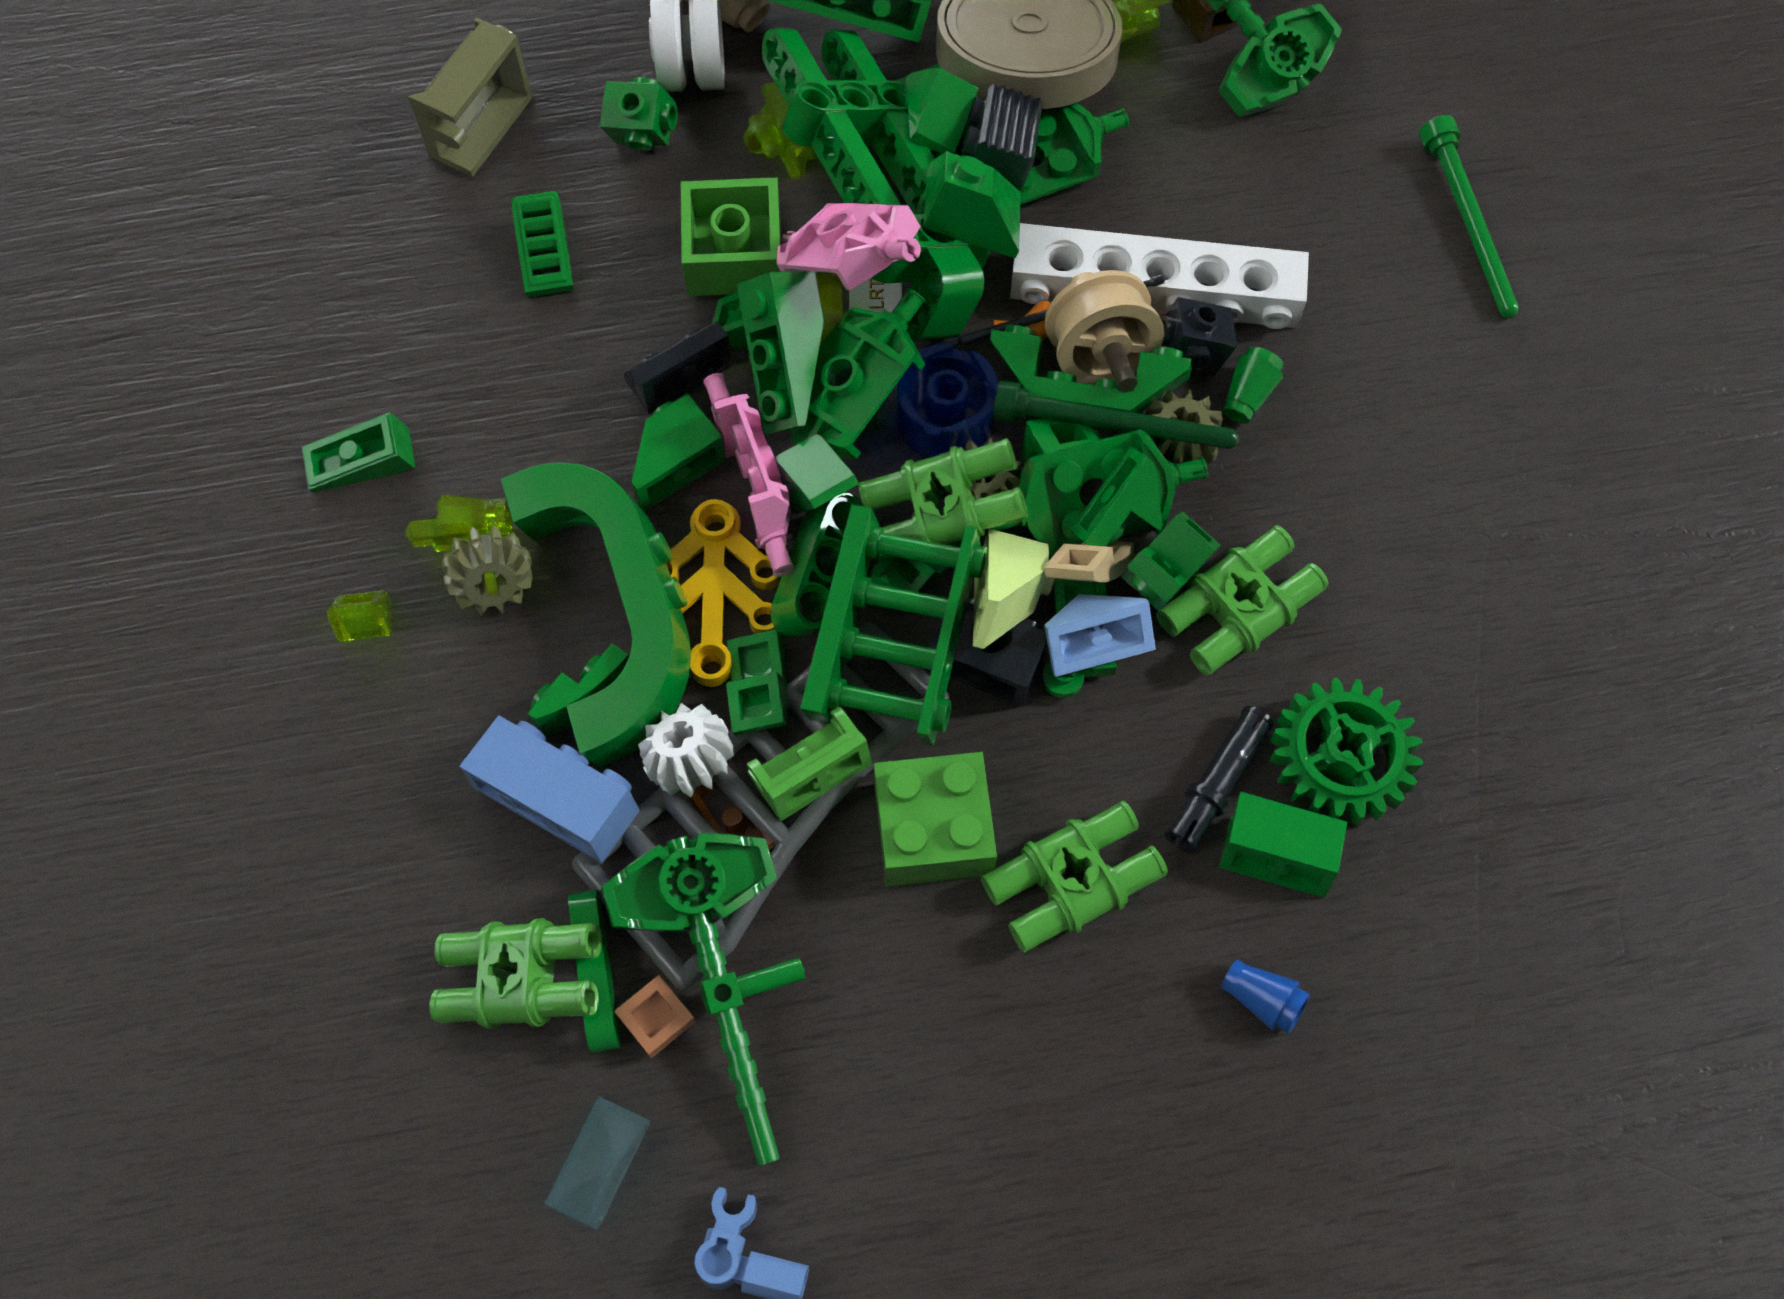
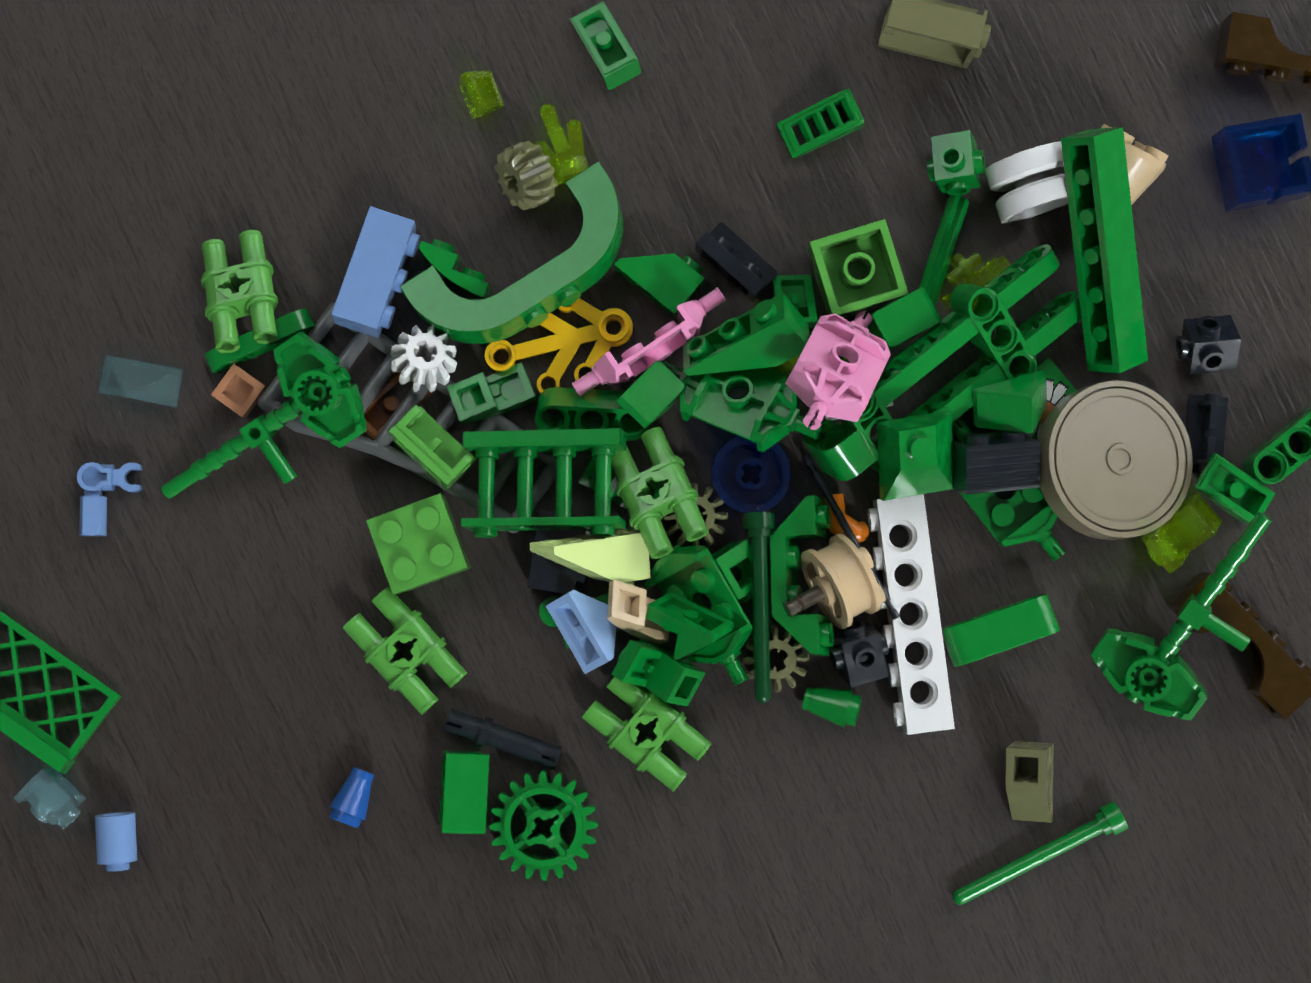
camera: 75 degrees right, 20 degrees up
none -> green slope [867,287,942,352]
none -> green axle [919,195,969,306]
none -> green beam [942,593,1060,667]
none -> olive slope [1006,741,1054,823]

